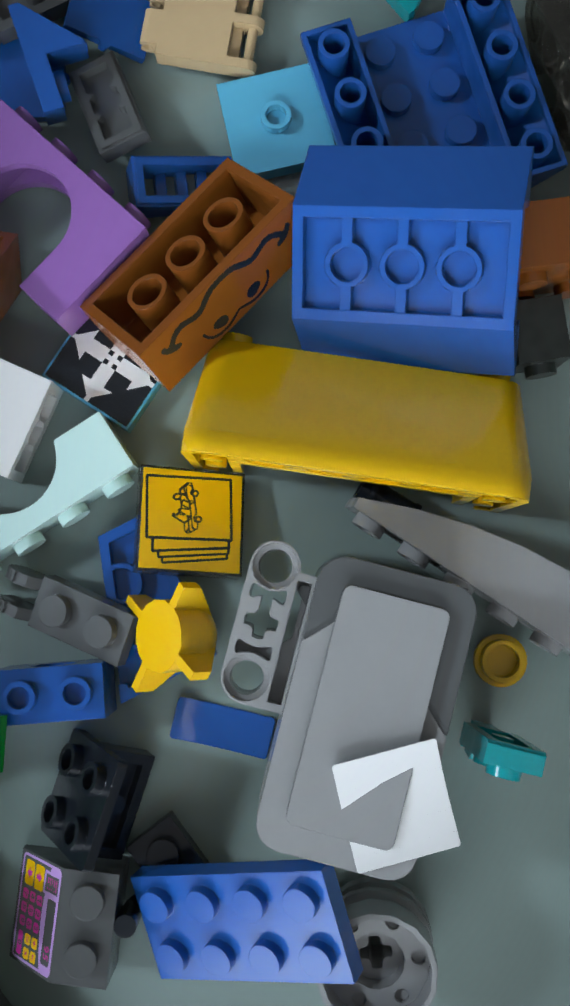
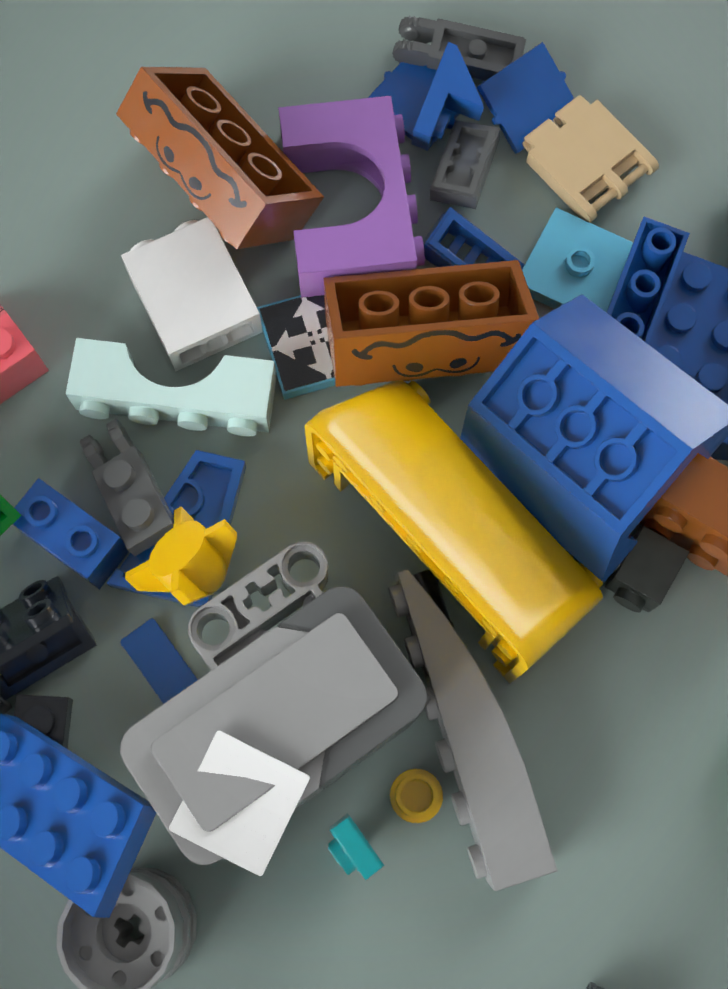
camera: 35 degrees right, 10 degrees down
yellow tile [133,464,245,580] -> none

